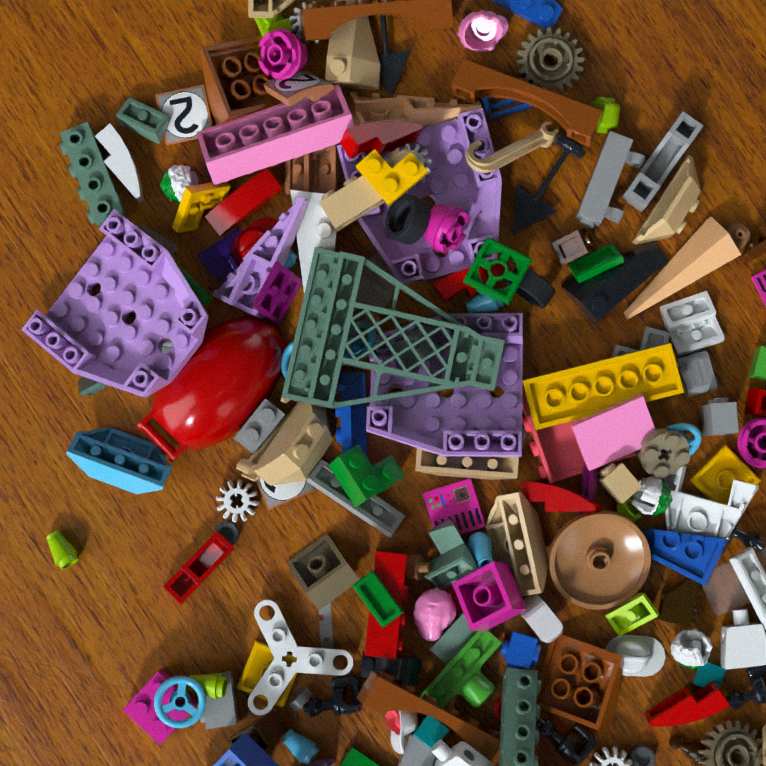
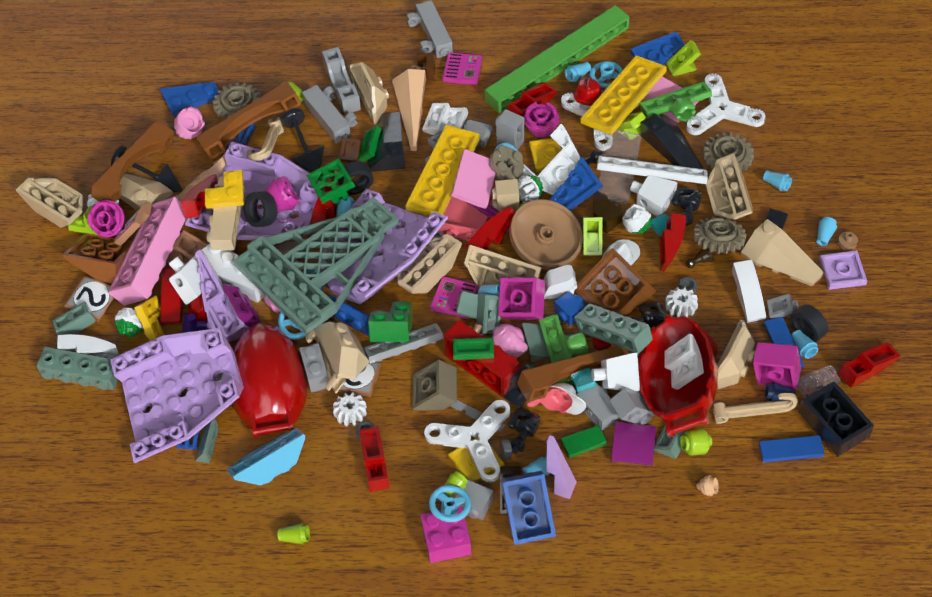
camera: 45 degrees left, 30 degrees down
none -> white torso [169,256,202,305]

